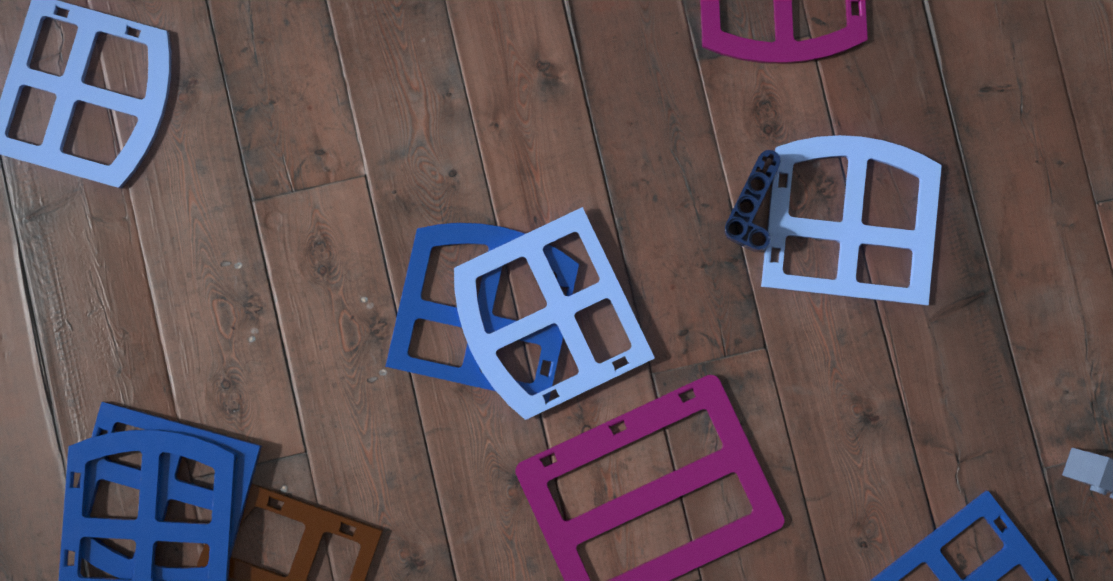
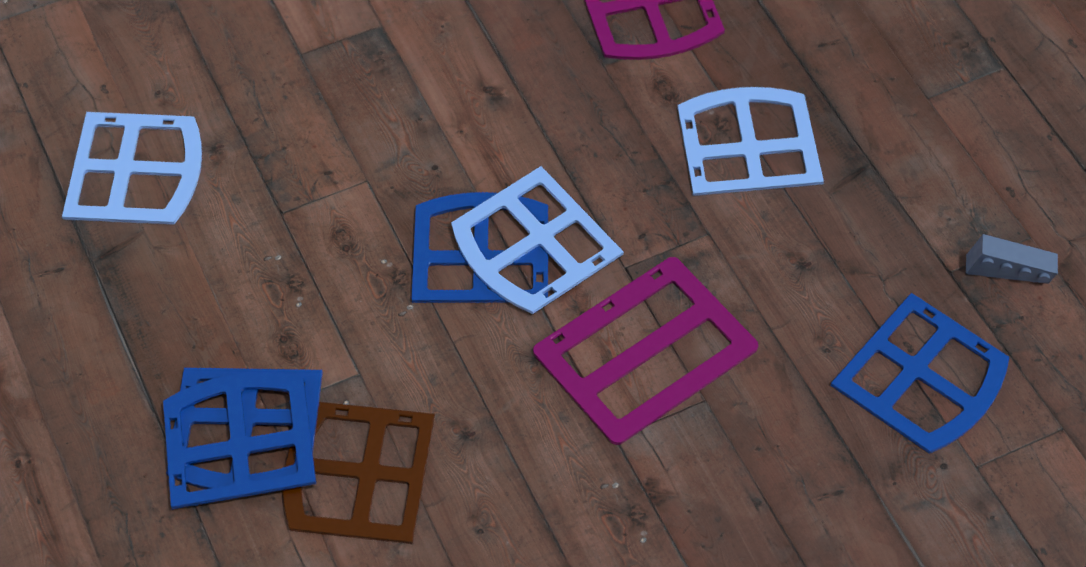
camera: 15 degrees left, 30 degrees down
dark blue beam [724,150,781,252] -> none

